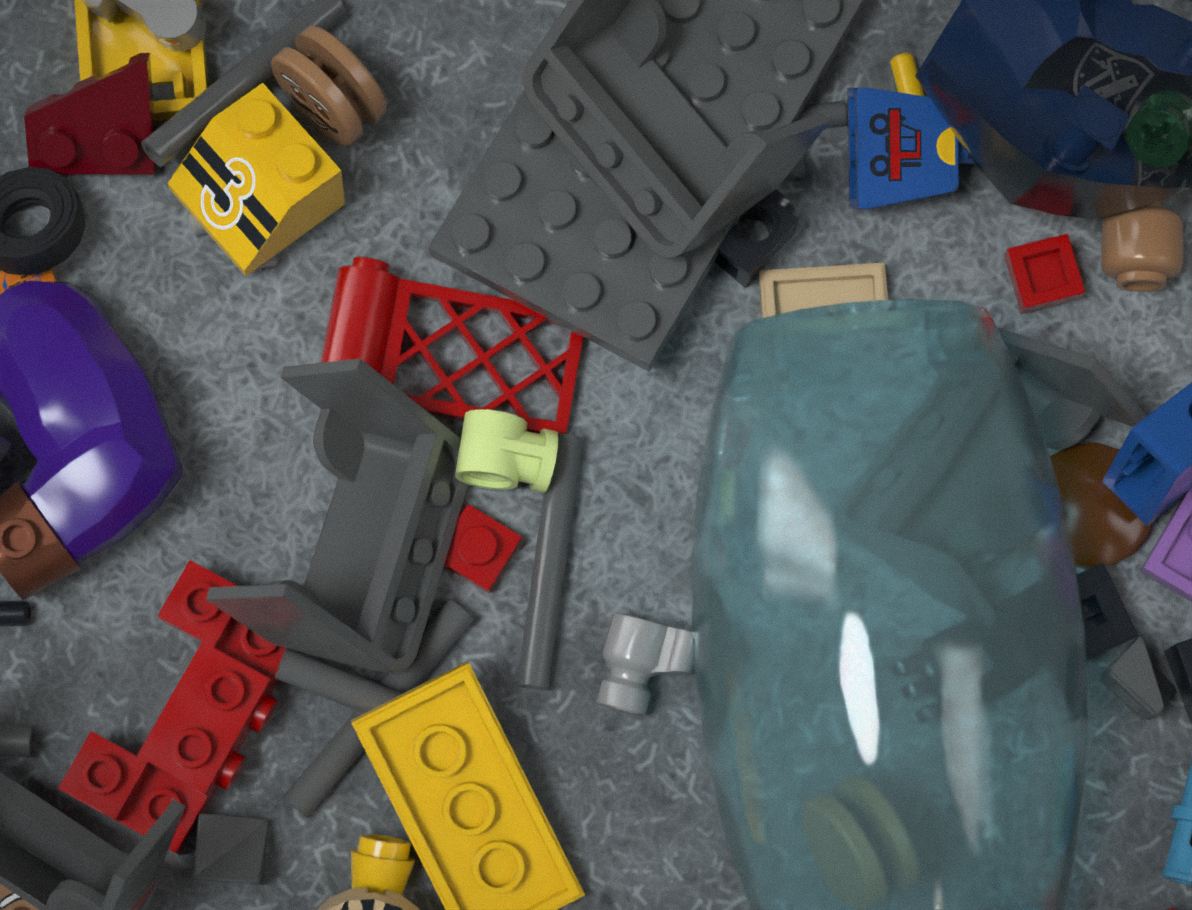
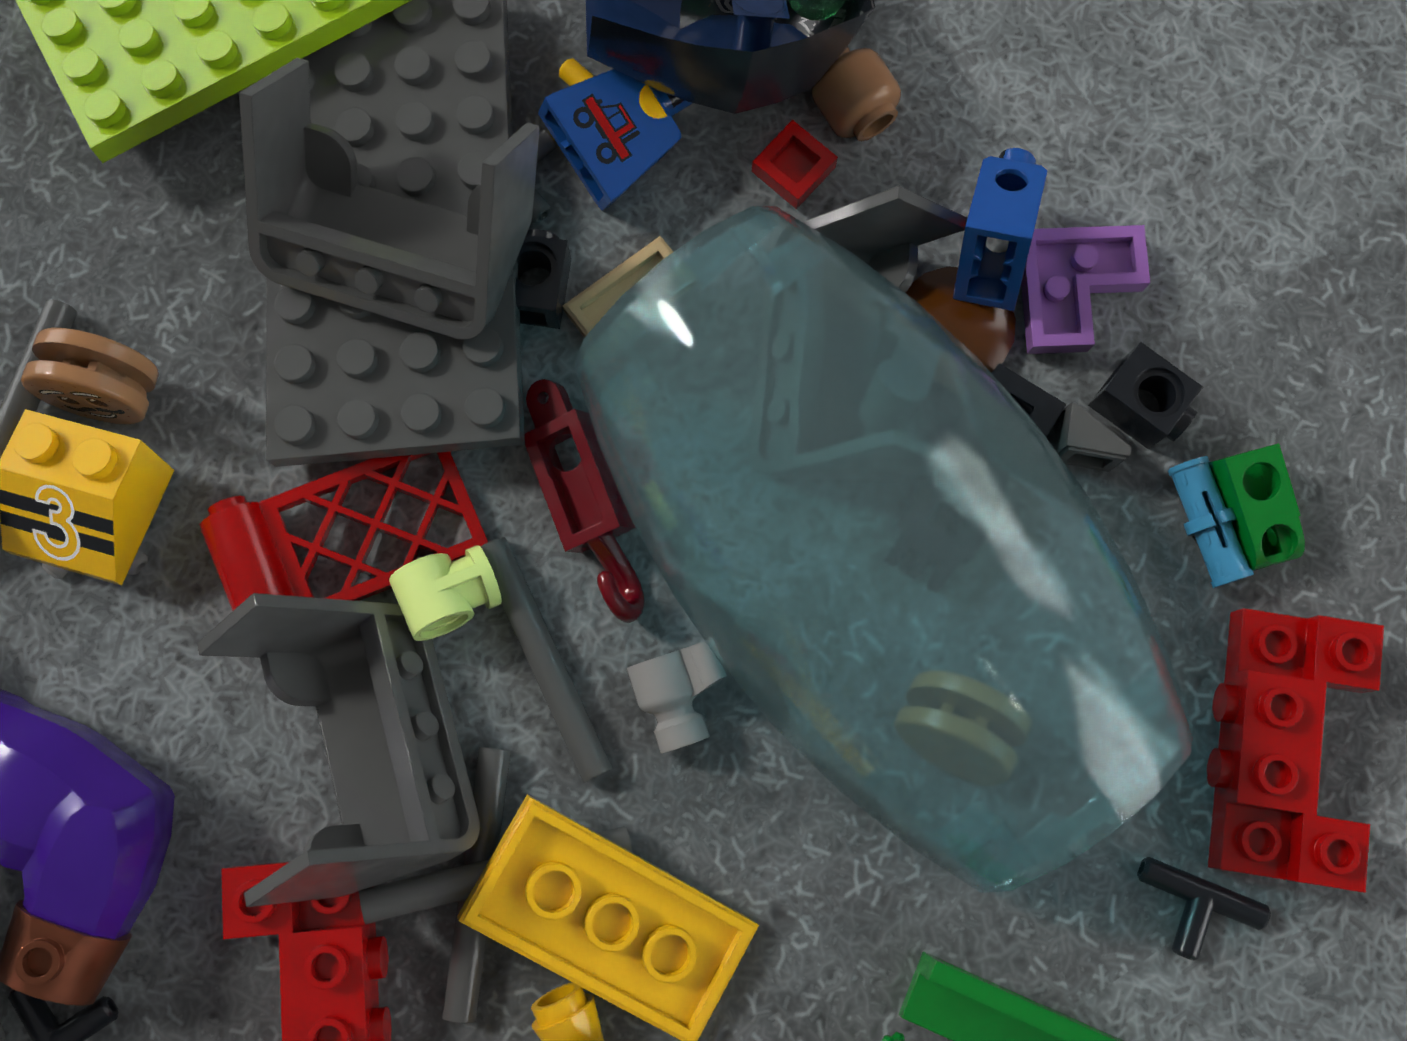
camera: 35 degrees left, 0 degrees up
red plate [444,504,522,594] -> none
none -> dark red piece [525,379,645,623]

